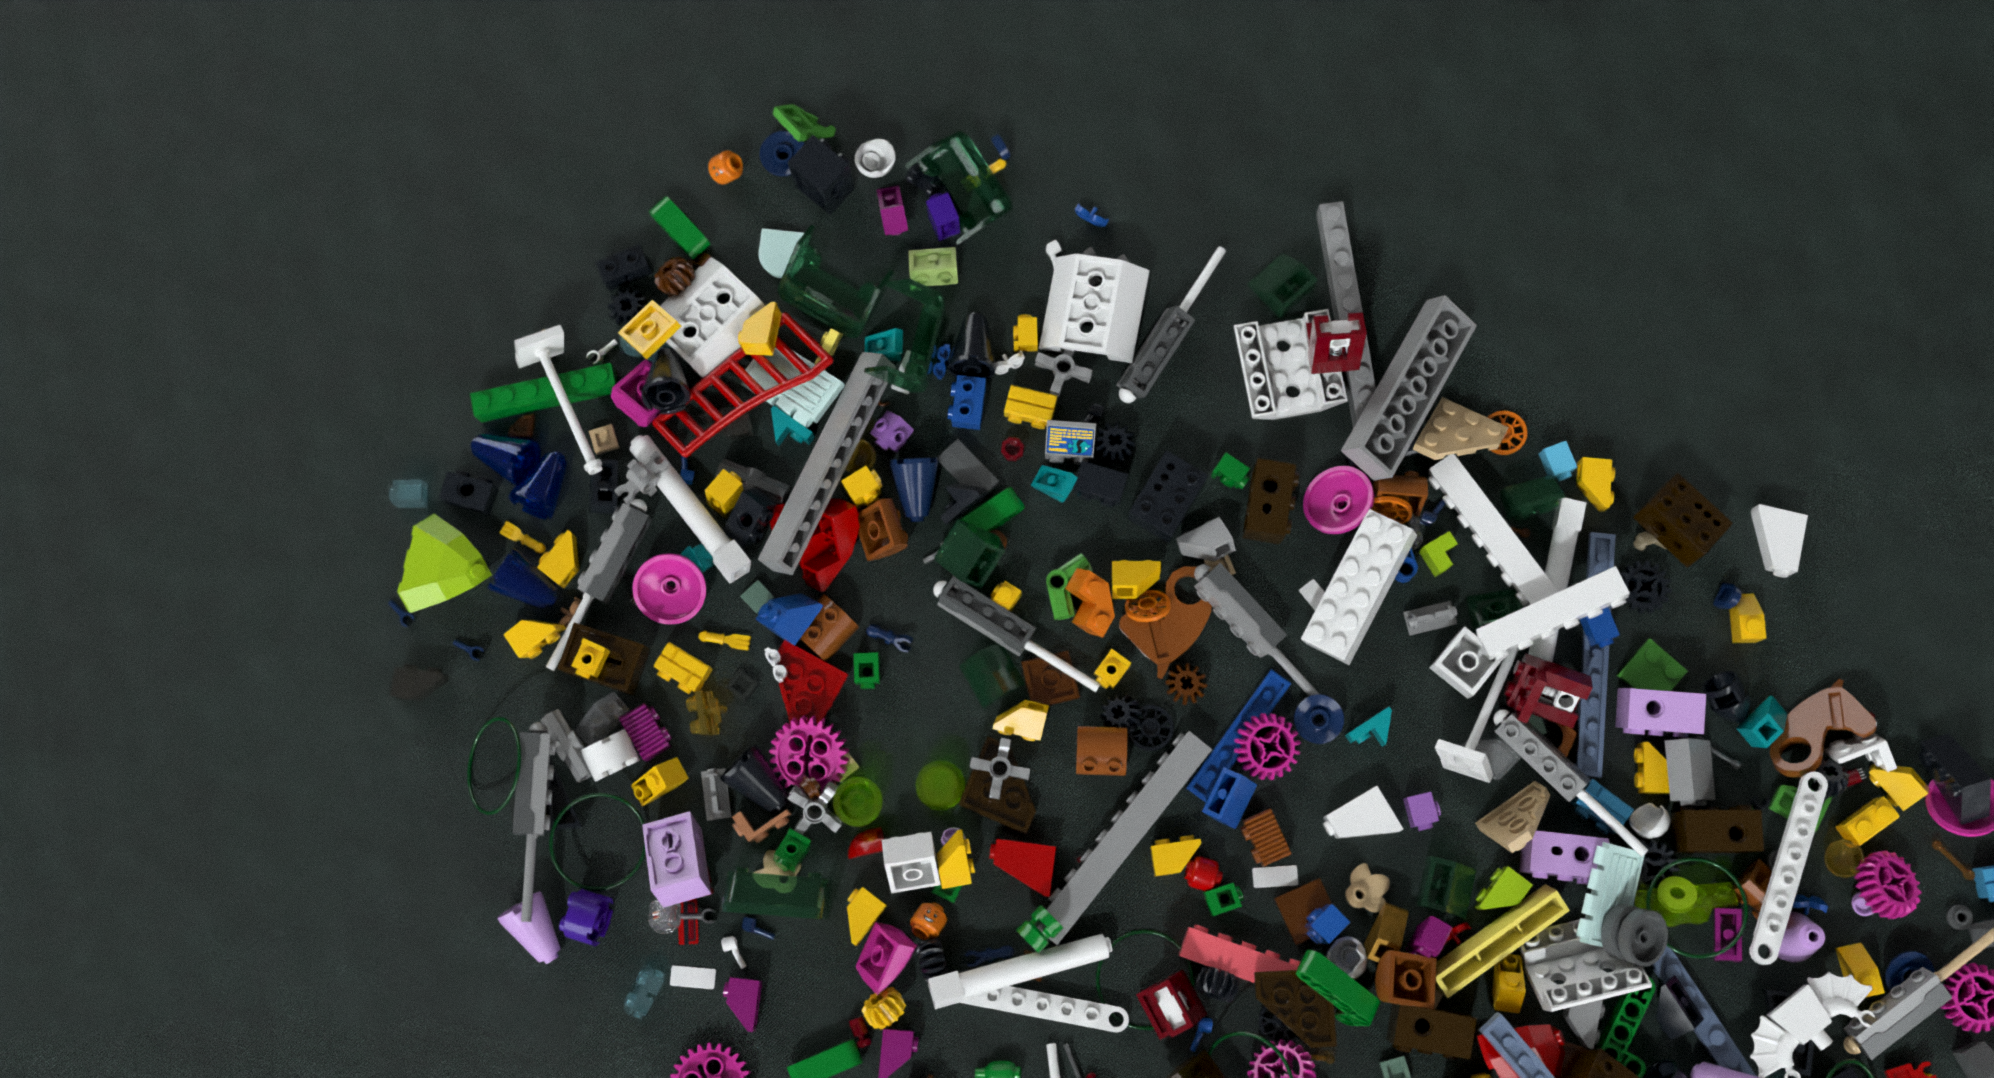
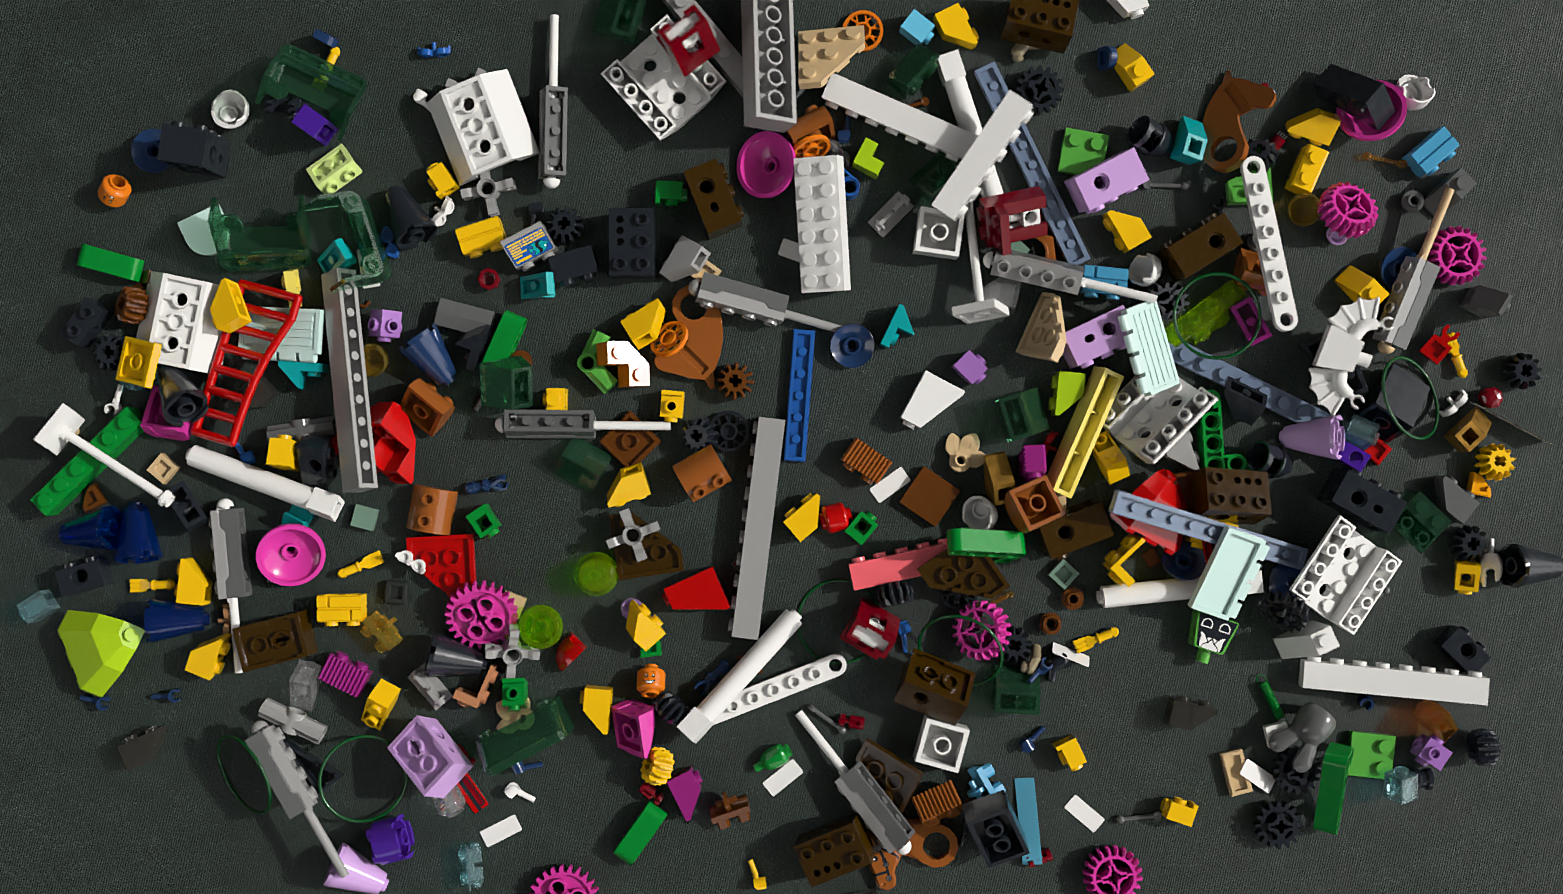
camera: 30 degrees left, 10 degrees up
yellow brick [571,638,610,679] -> none
white brick [581,729,640,782] -> none
light grey pin [614,451,670,506] -> none
flat silver hand [681,908,716,924] -> none
magenta slope [723,977,762,1032] -> none
blue slope [755,593,823,646] -> none
bright green wing [773,104,836,142] -> none
reddish brown plate [799,775,821,799] -> none
yellow brick [841,466,883,510] -> none
magenta slope [876,185,908,235] -> none
white brick [882,832,941,893] -> none
blue brick [948,375,986,430] -> none
green wheel [1016,905,1063,953] -> none
blue brick [1202,767,1257,829] -> none
dark pink gear [1234,713,1301,780] -> none
blue brick [1305,904,1350,944] -> none
blue brick [1579,608,1620,648] -> none
dark grey wheel [1601,904,1668,967] -> none
lime piece [1657,876,1697,913] -> none
light grey brick [1665,738,1716,806] -> none
lavender cone [1778,912,1825,962] -> none
blue piece [1792,895,1828,915] -> none
white bracket [1824,733,1897,772] -> none

